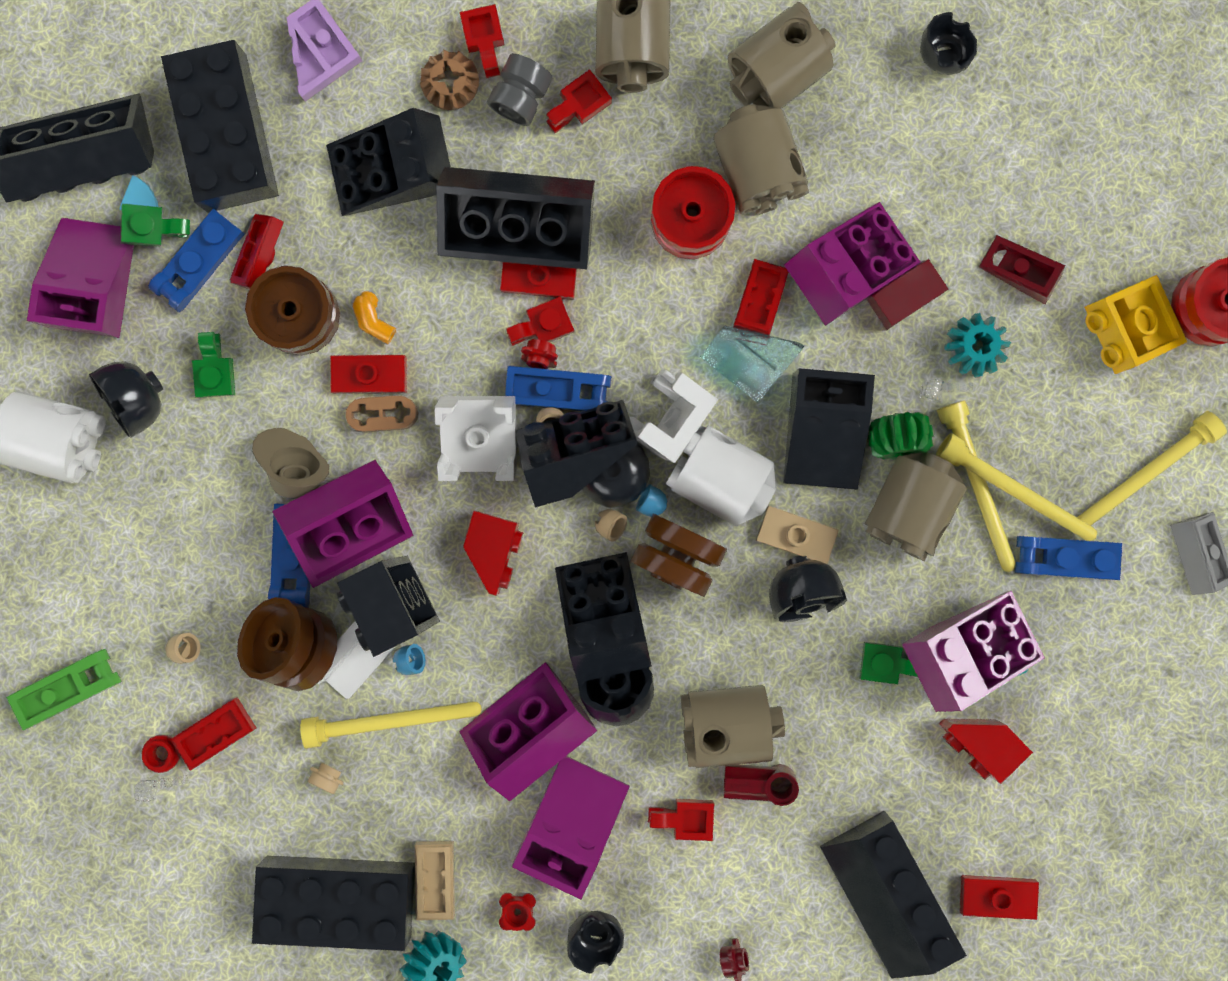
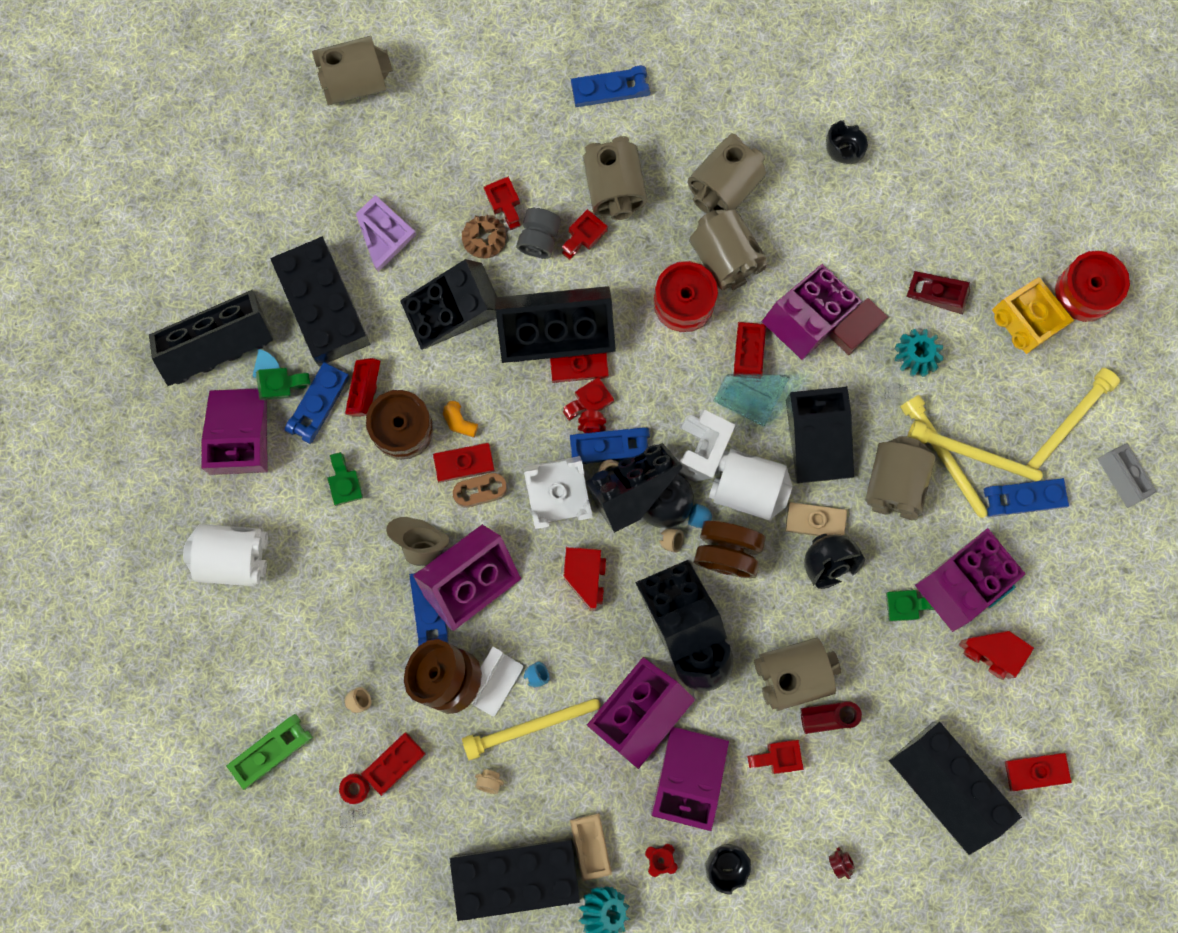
camera: 10 degrees left, 10 degrees down
black cylinder [89,361,164,438] -> none
black brick [337,555,440,657] -> none
green gear [868,412,934,460] -> none

